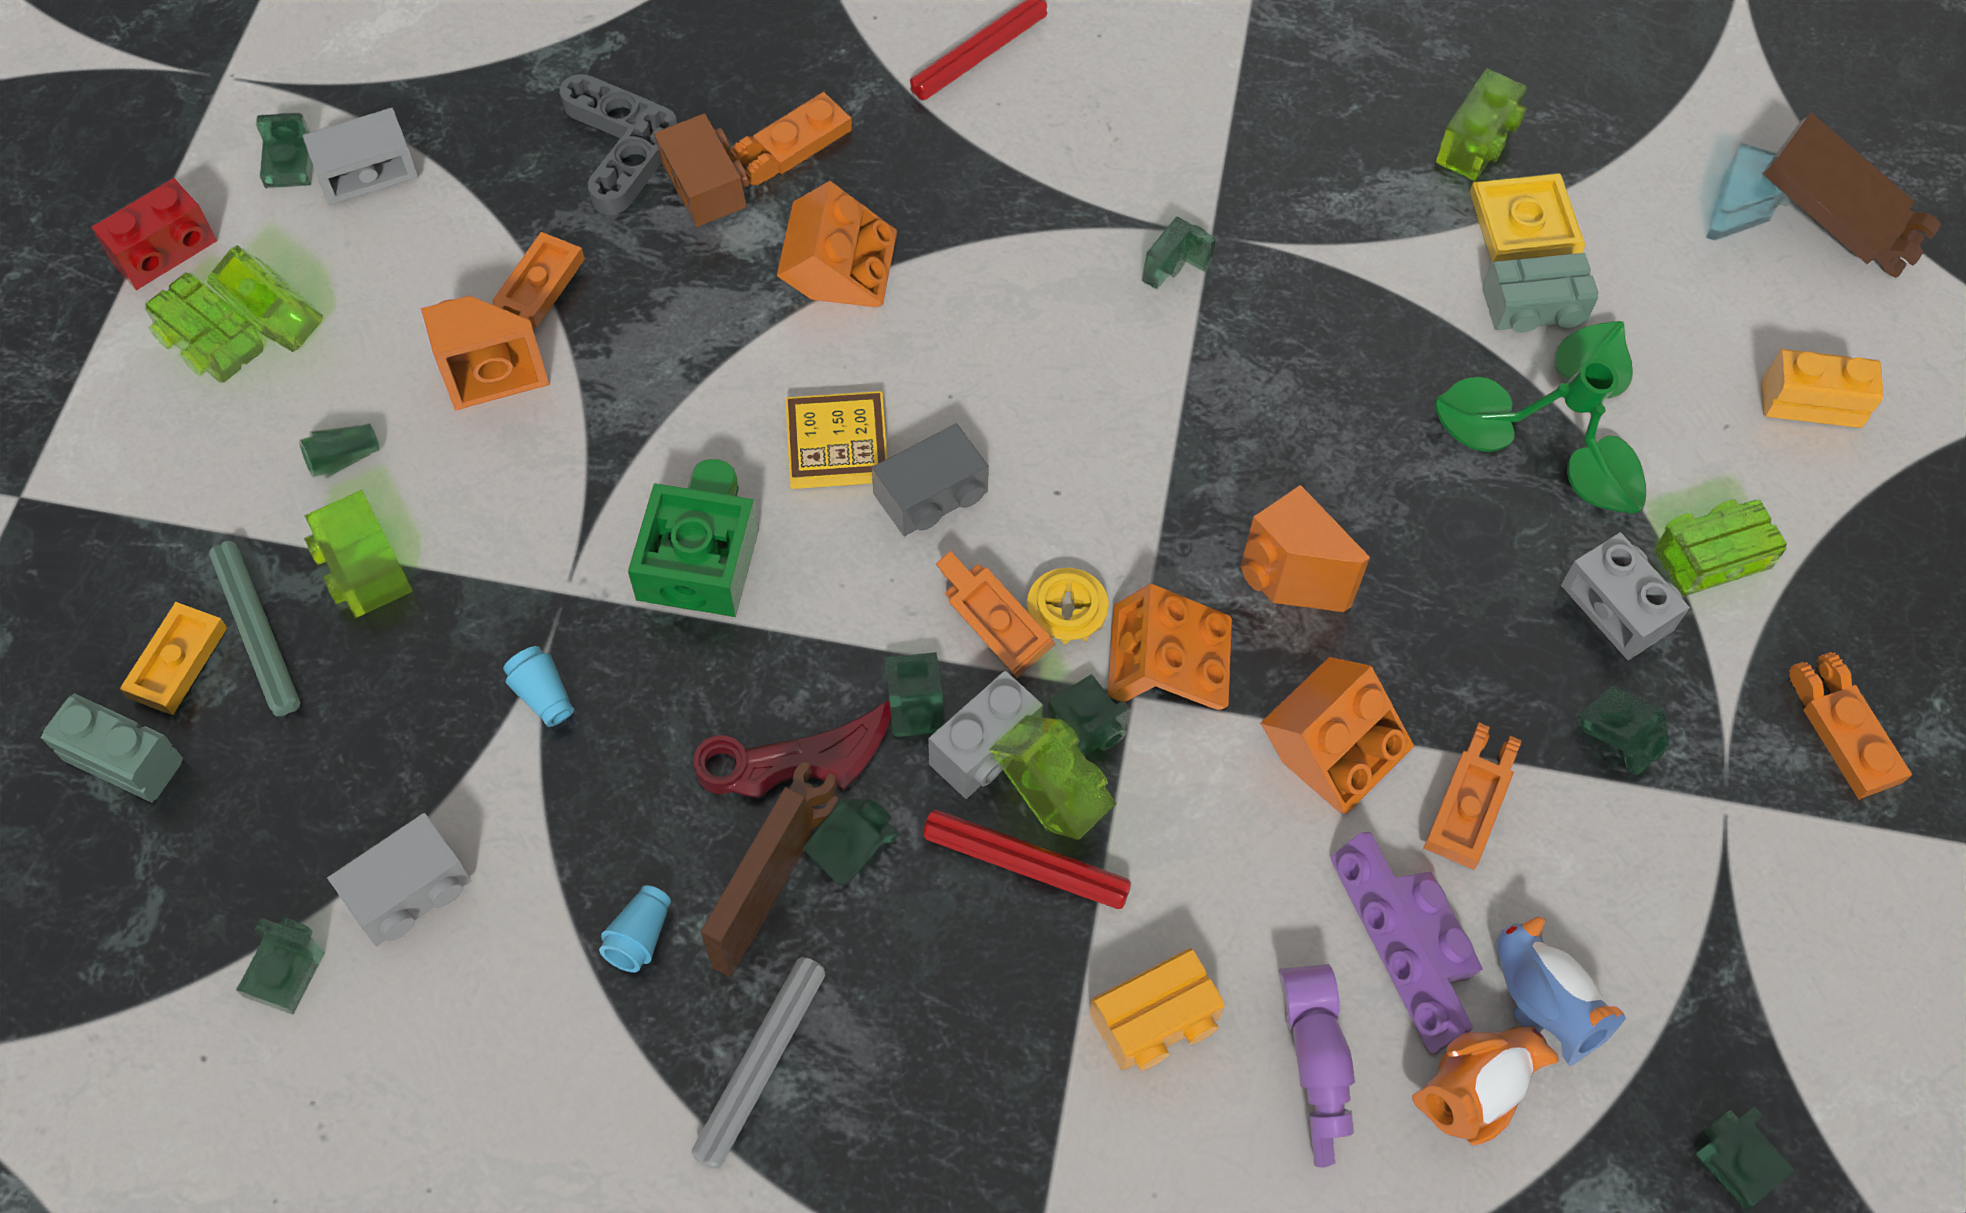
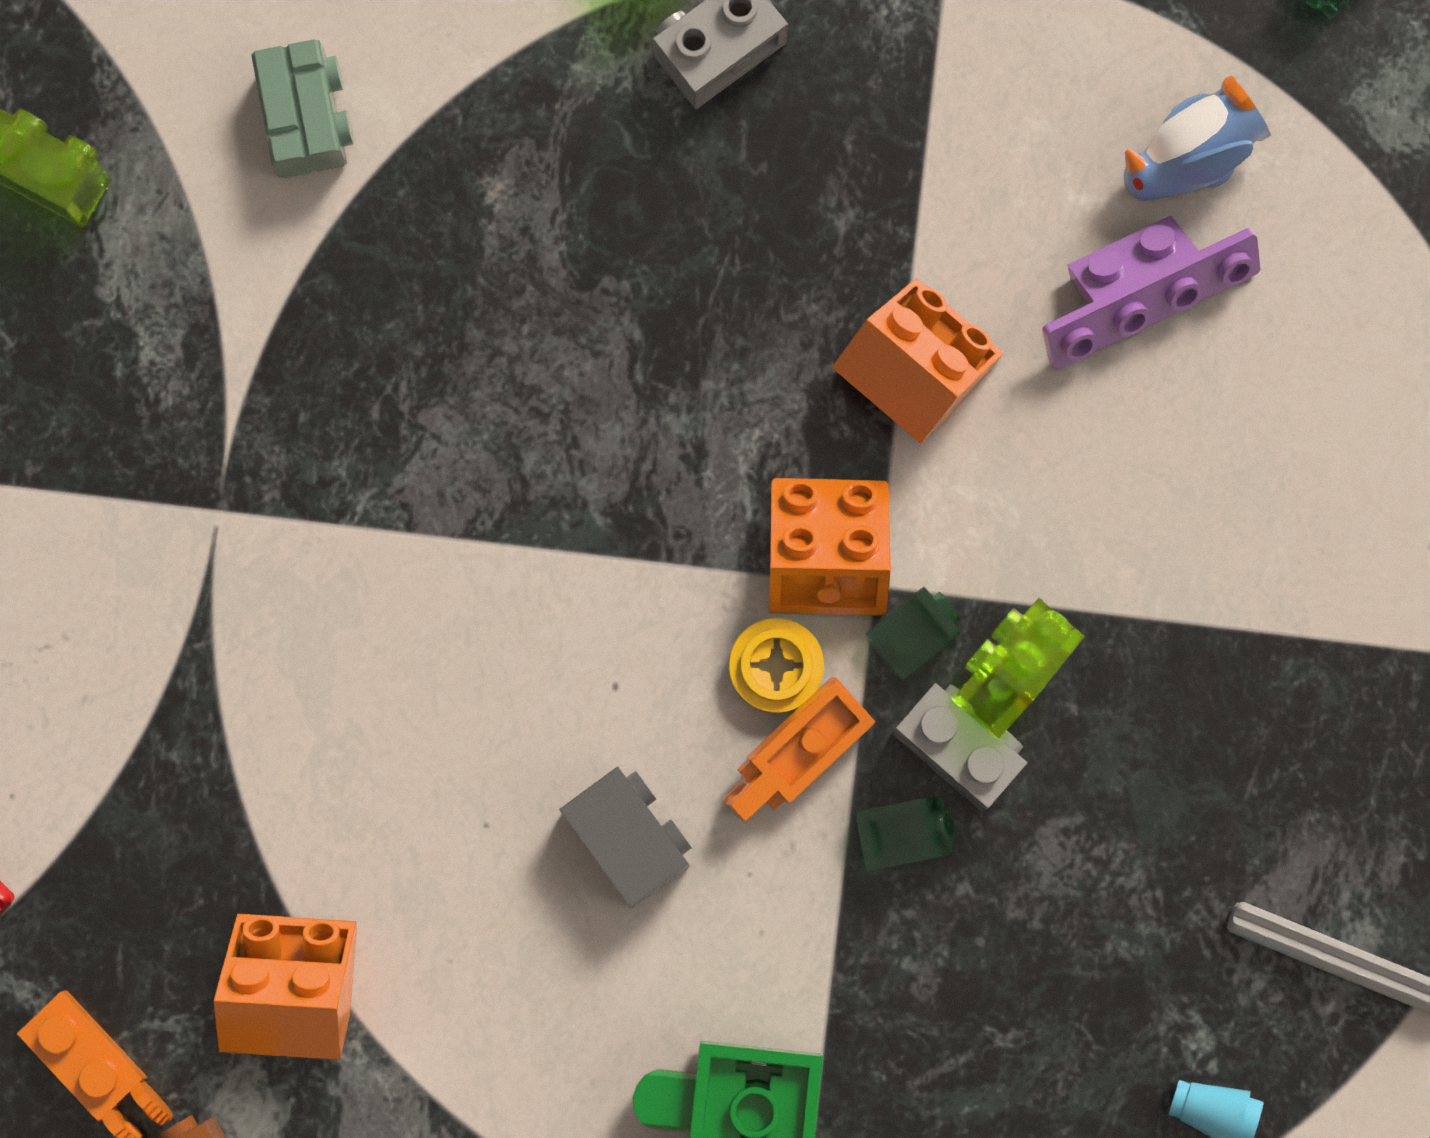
camera: 90 degrees left, 20 degrees up
dark red piece [694,700,894,799] -> none
reddish brown tile [701,761,839,978] -> none
tile [785,391,888,489] -> none
clear green bracket [802,798,900,885] -> none
red axle [923,809,1131,909] -> none
light orange brick [1089,948,1225,1071] -> none
clear green bracket [1142,216,1216,290] -> none
orange slope [1240,485,1370,612] -> none
medium lavender piece [1279,964,1355,1168] -> none
orange animal [1412,1026,1559,1145] -> none
orange hinge [1423,723,1521,870] -> none
green plant [1435,321,1646,514] -> none
yellow tile [1469,173,1586,262] -> none
clear green bracket [1578,685,1670,775] -> none

